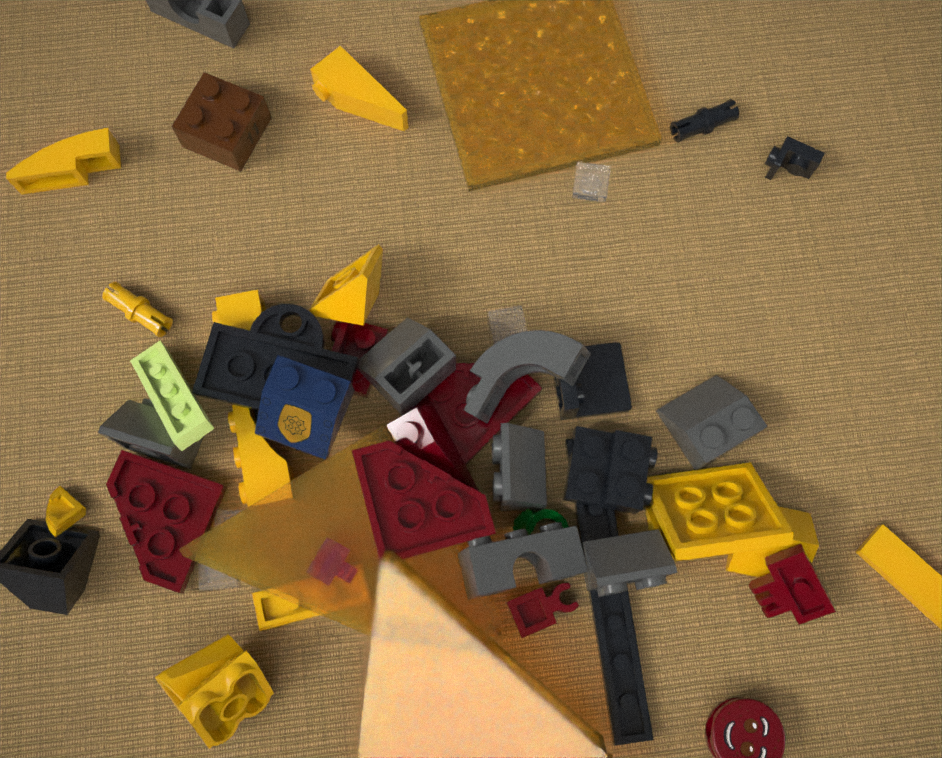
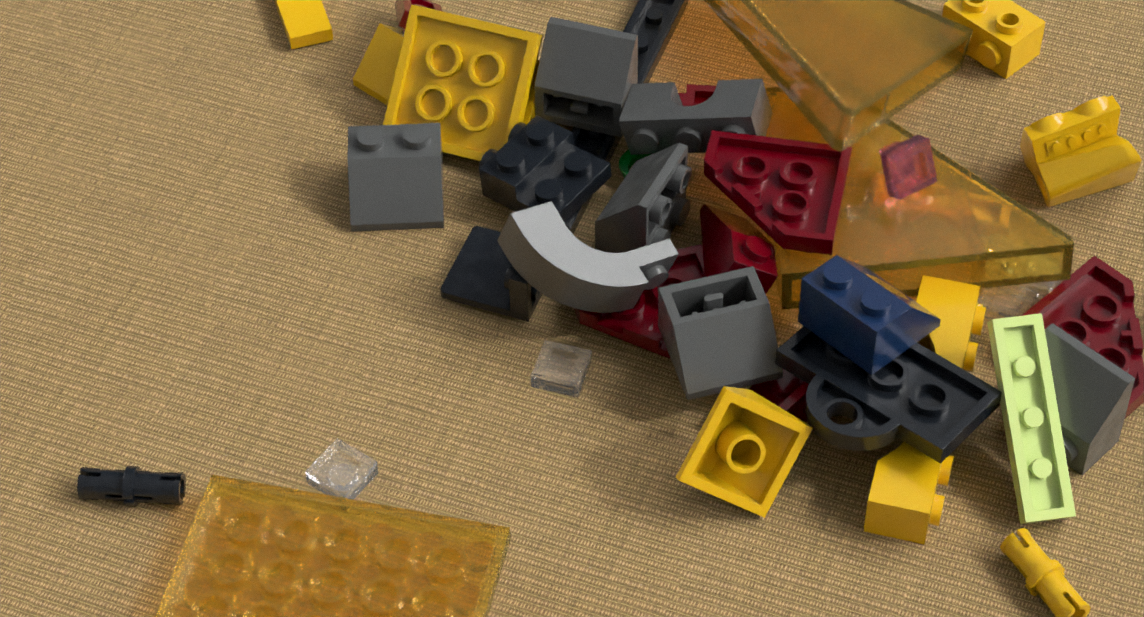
camera: 150 degrees left, 25 degrees down
black bracket [765,136,825,180] -> none

